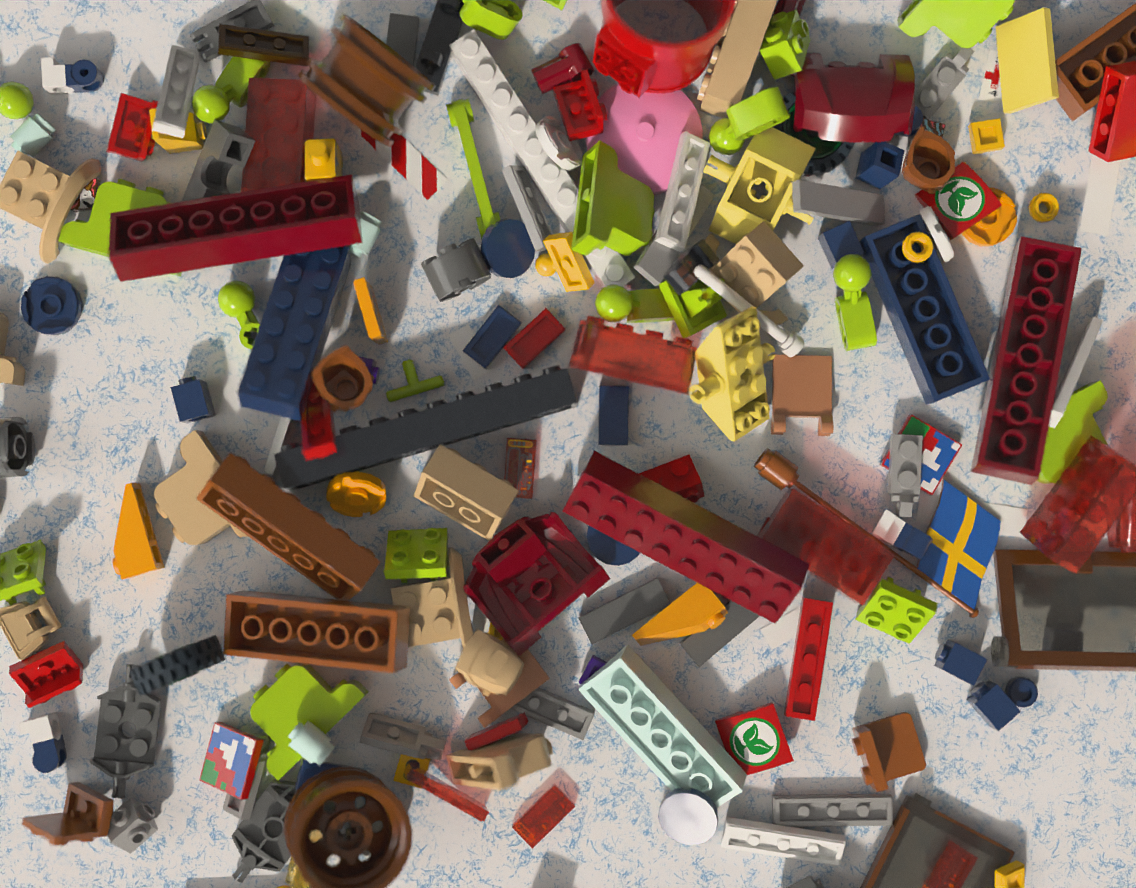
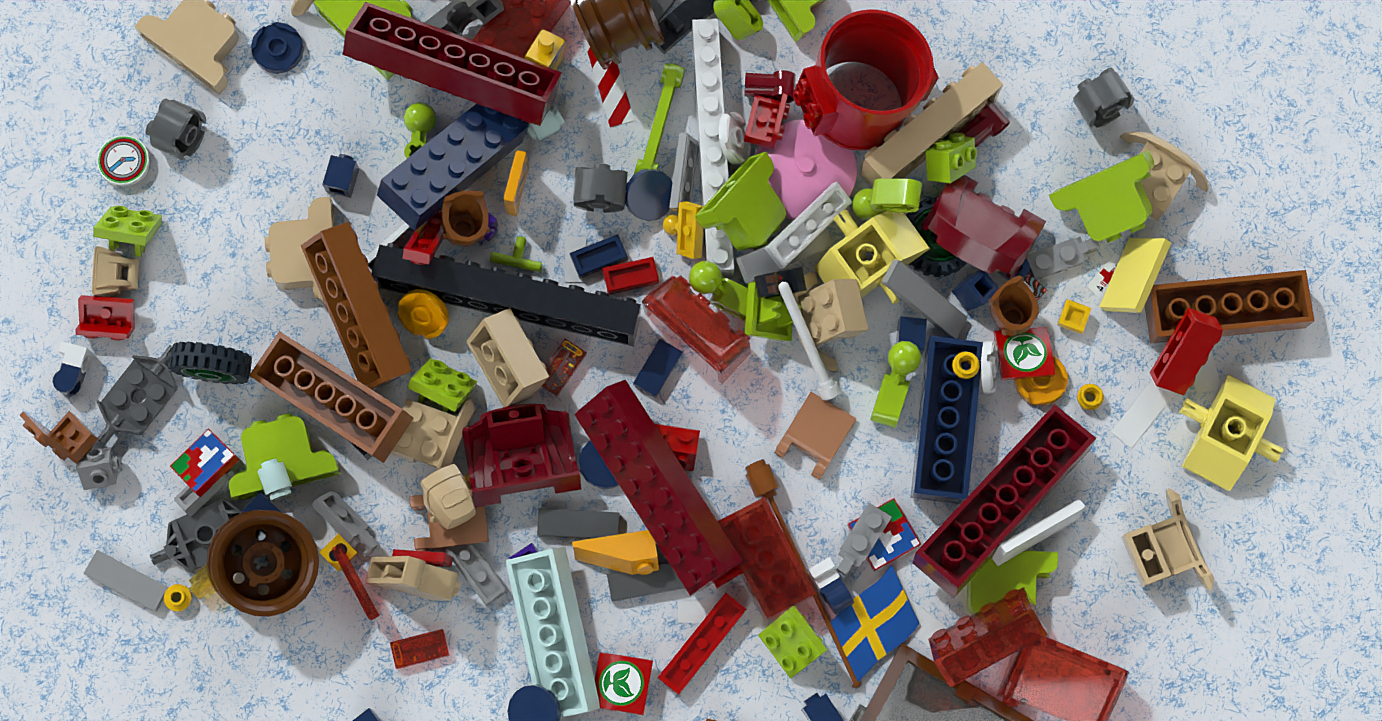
camera: 30 degrees right, 10 degrees down
light orange slope [113,483,165,579] -> none
light yellow slope [690,306,776,441] -> none

